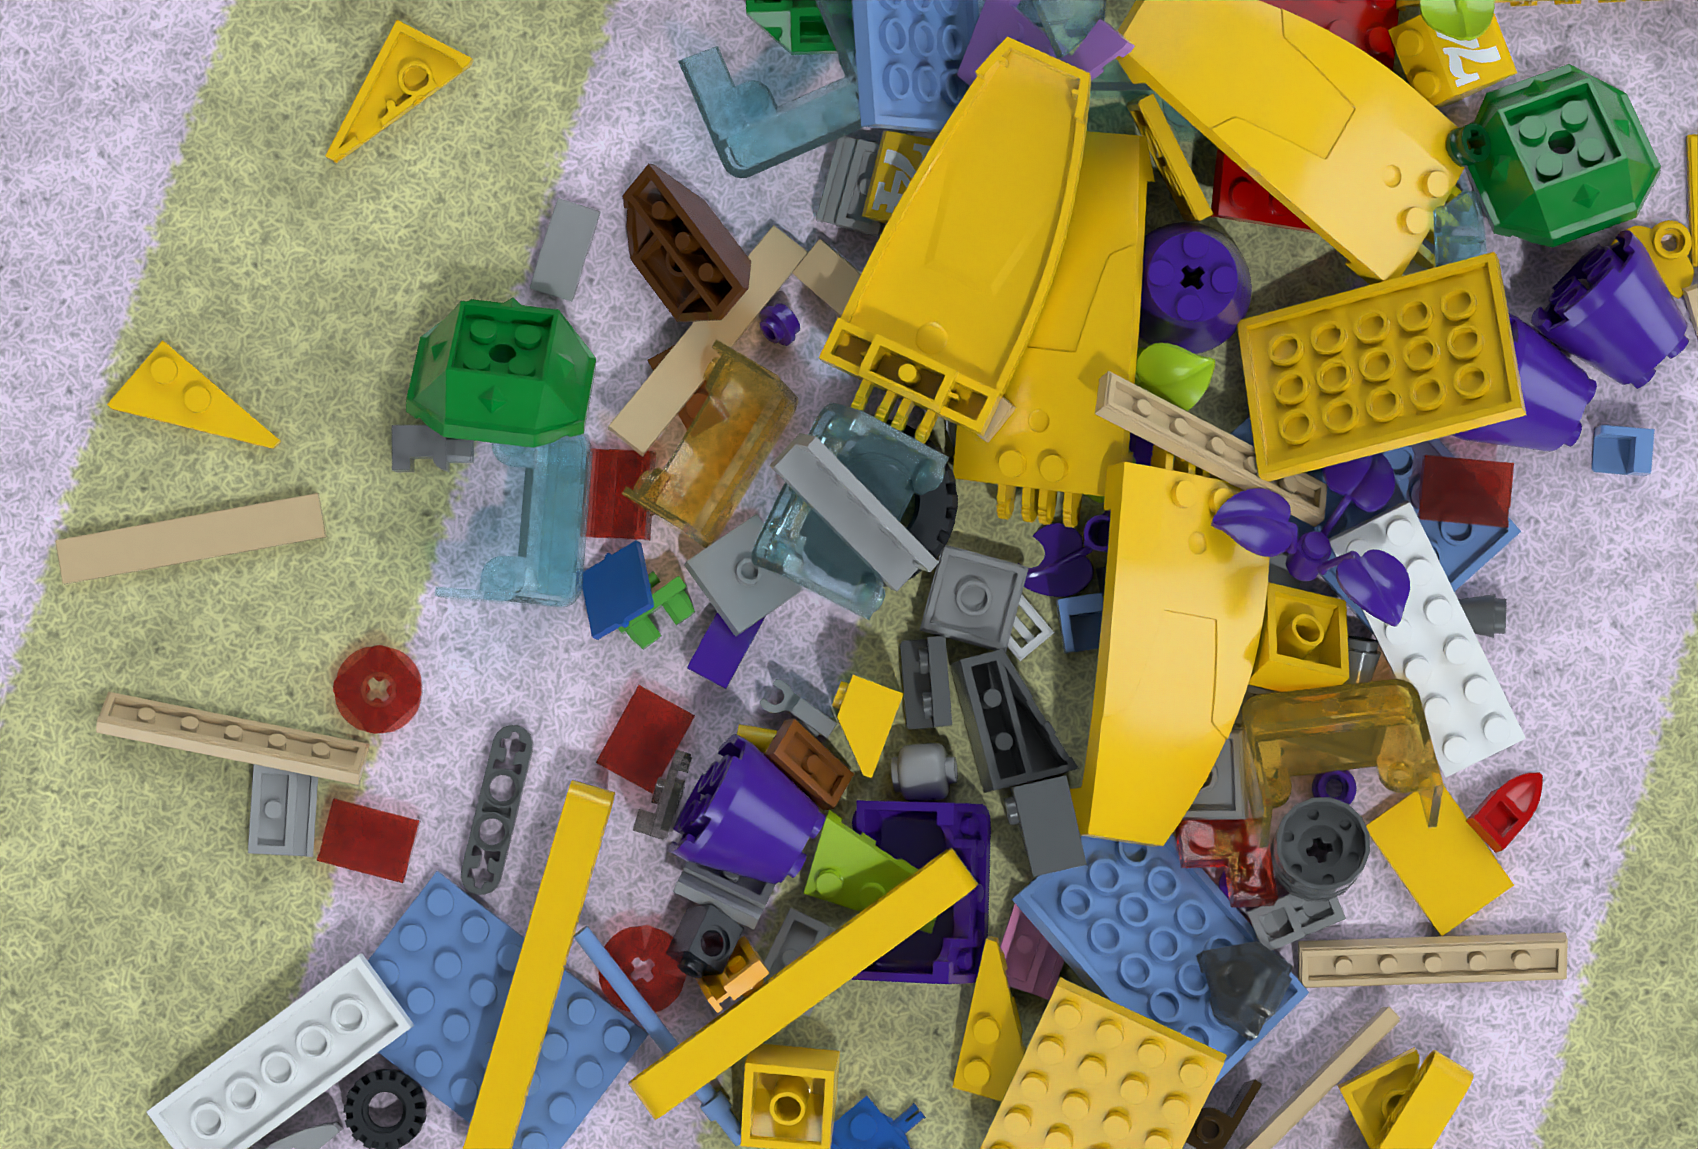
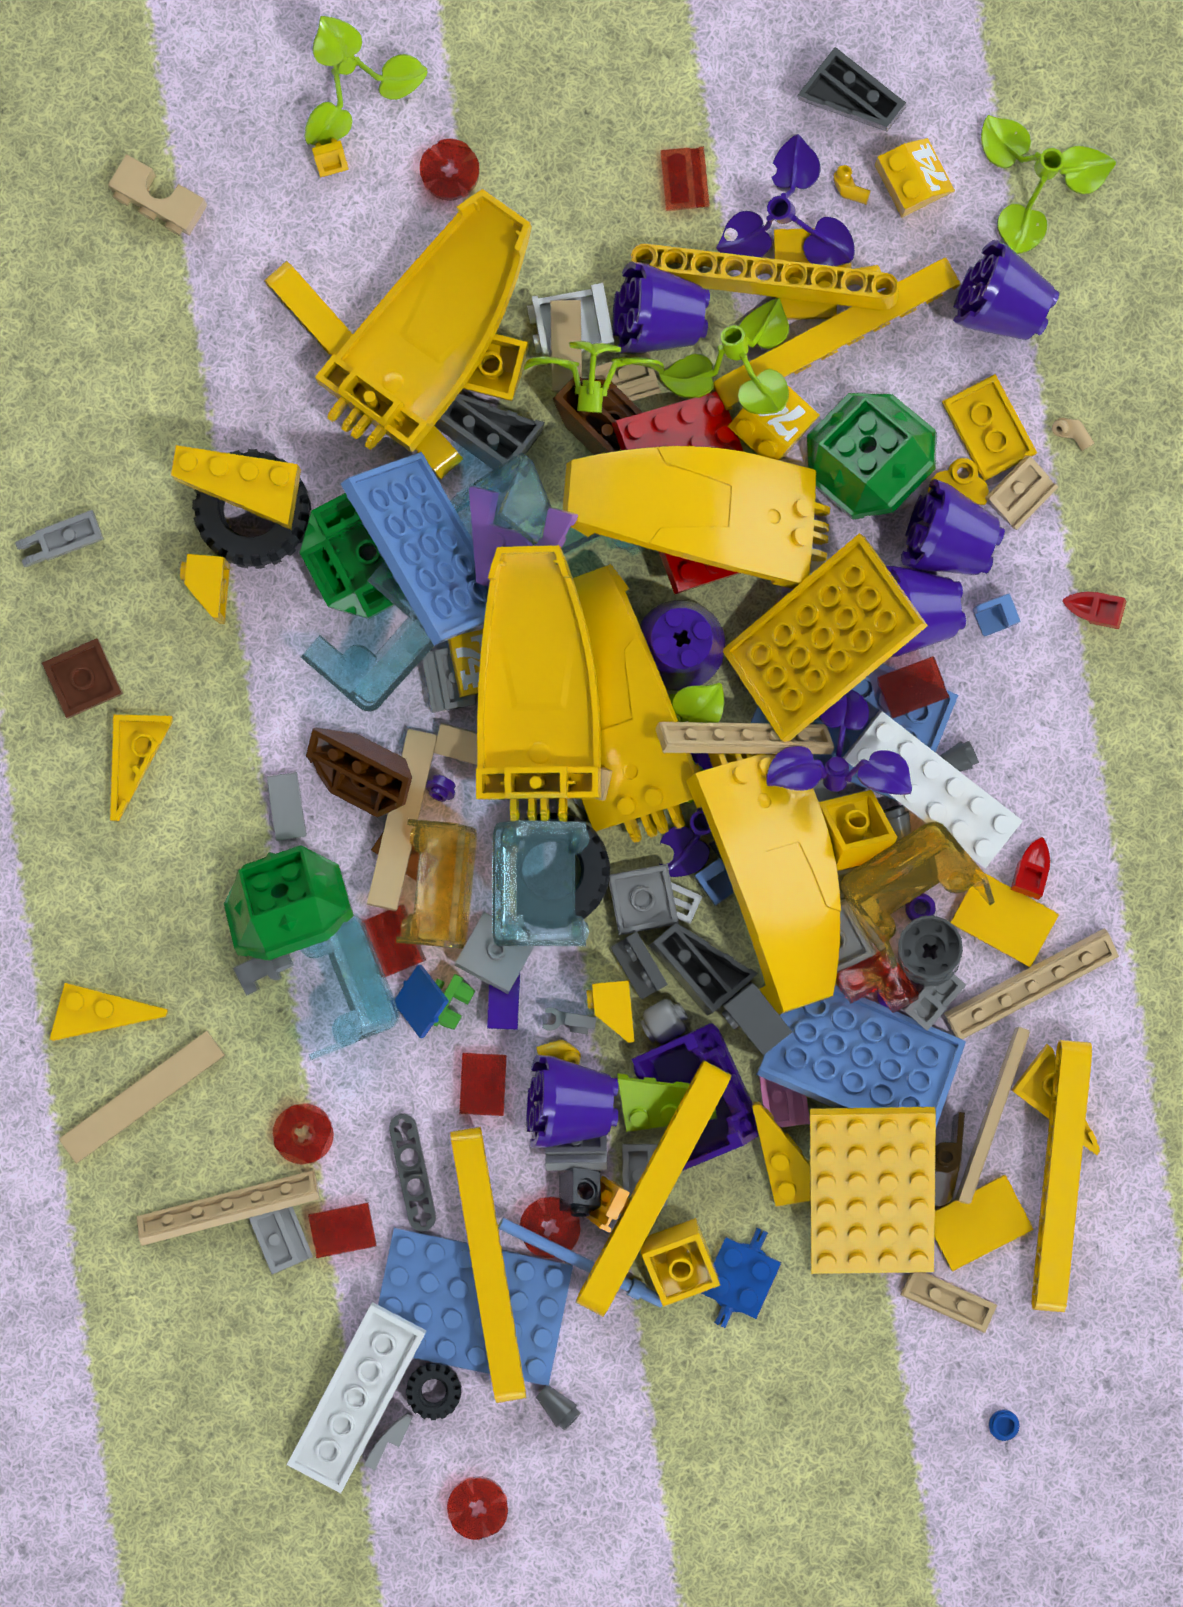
camera: 25 degrees left, 0 degrees up
clear smoke plate [633,749,692,840] -> none
dark orange plate [764,719,854,811] -> none
light grey fence [769,433,939,592] -> none
yellow tile [1126,93,1213,221] -> none
clear smoke plate [1196,941,1293,1041] -> none
clear light blue slope [1433,191,1487,267] -> none
dark green bush [1446,123,1491,167] -> none

